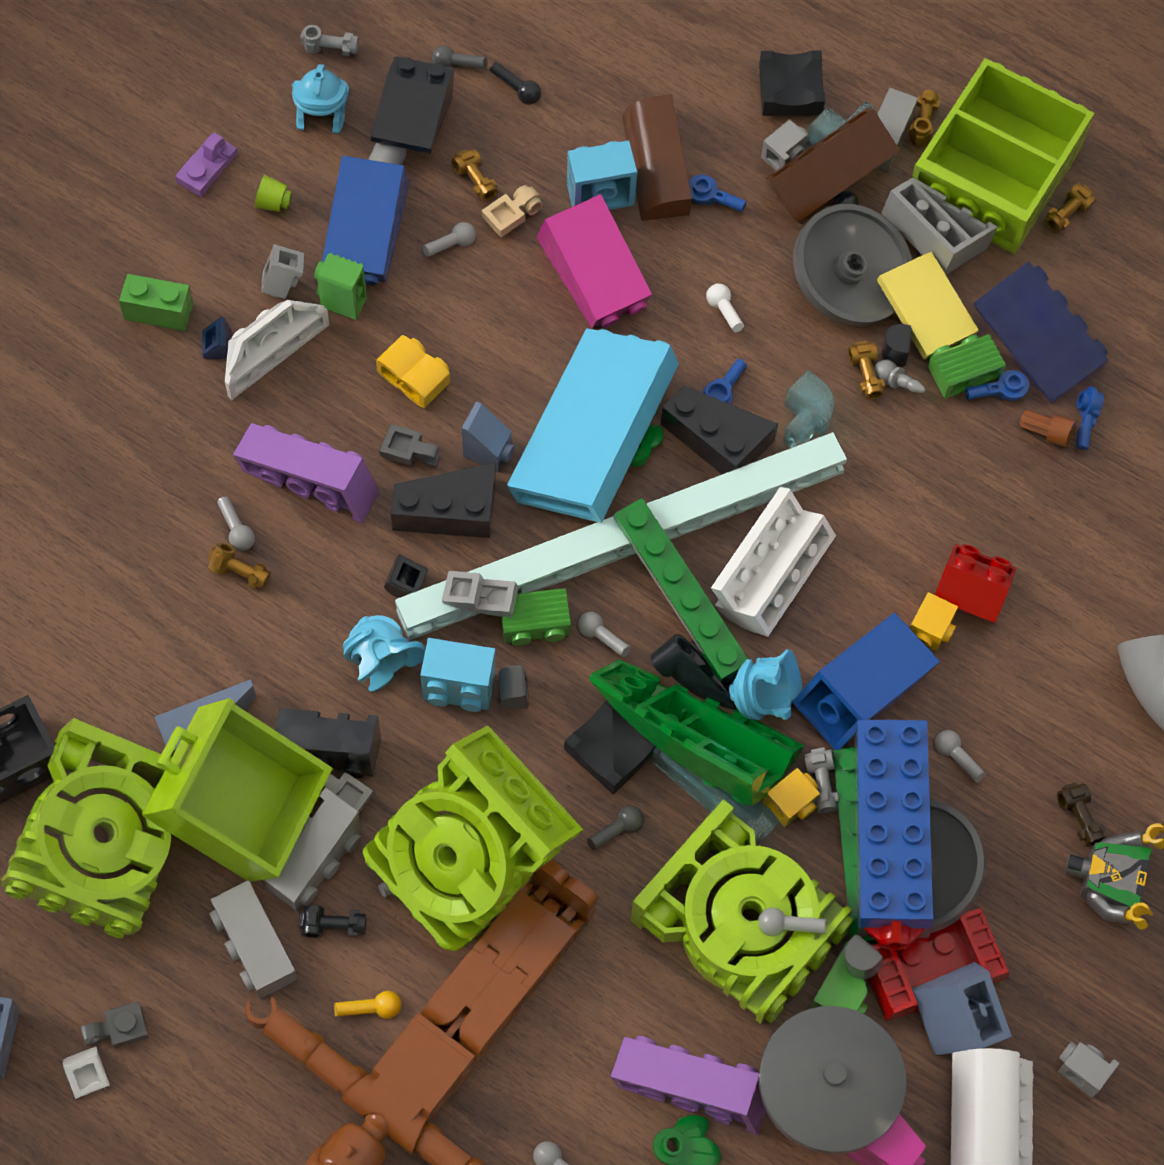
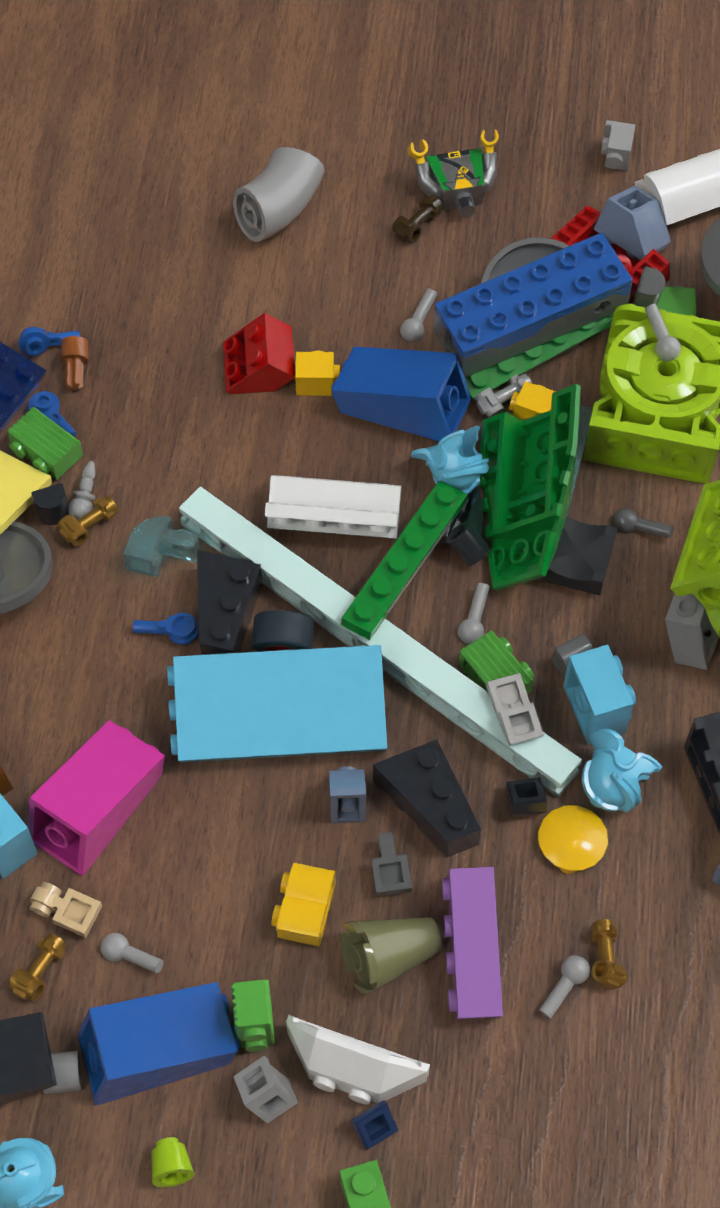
camera: 115 degrees left, 5 degrees down
white bar [706,283,744,332] -> none
none -> black wheel [251,610,314,652]
none -> olive cone [340,917,445,994]
none -> yellow dish [537,805,608,874]

